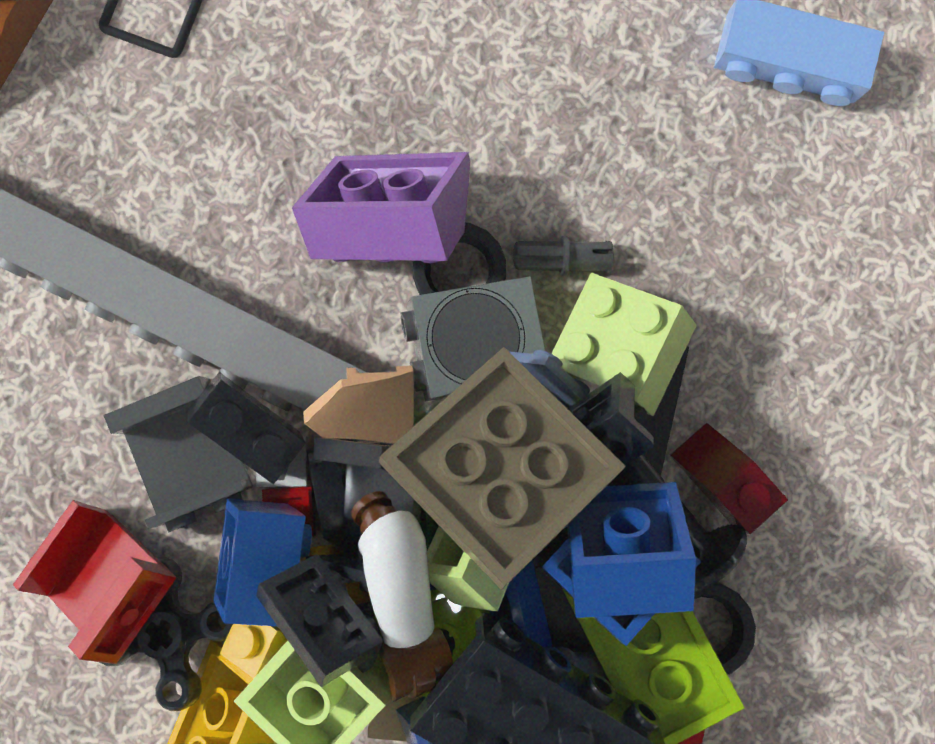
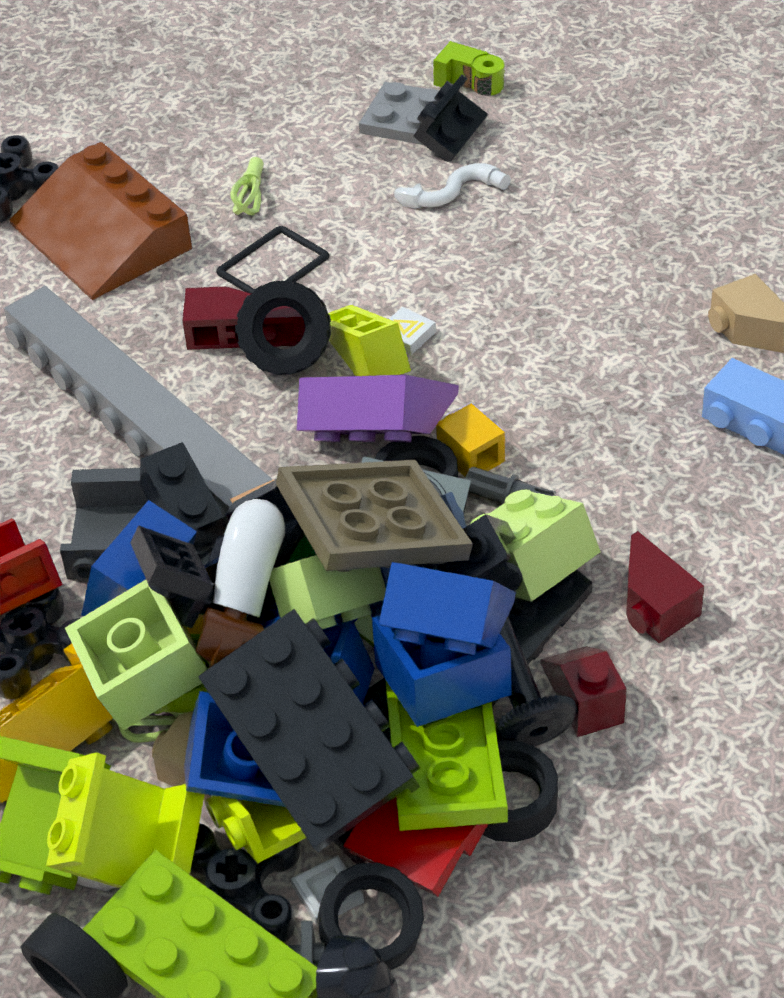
camera: 25 degrees right, 40 degrees down
none -> dark red slope [182,286,305,350]
none -> black tyre [235,280,331,375]
none -> neon yellow slope [328,305,411,376]
none -> white tile [389,307,436,355]
none -> yellow brick [436,403,505,478]
none -> dark red slope [626,531,704,643]

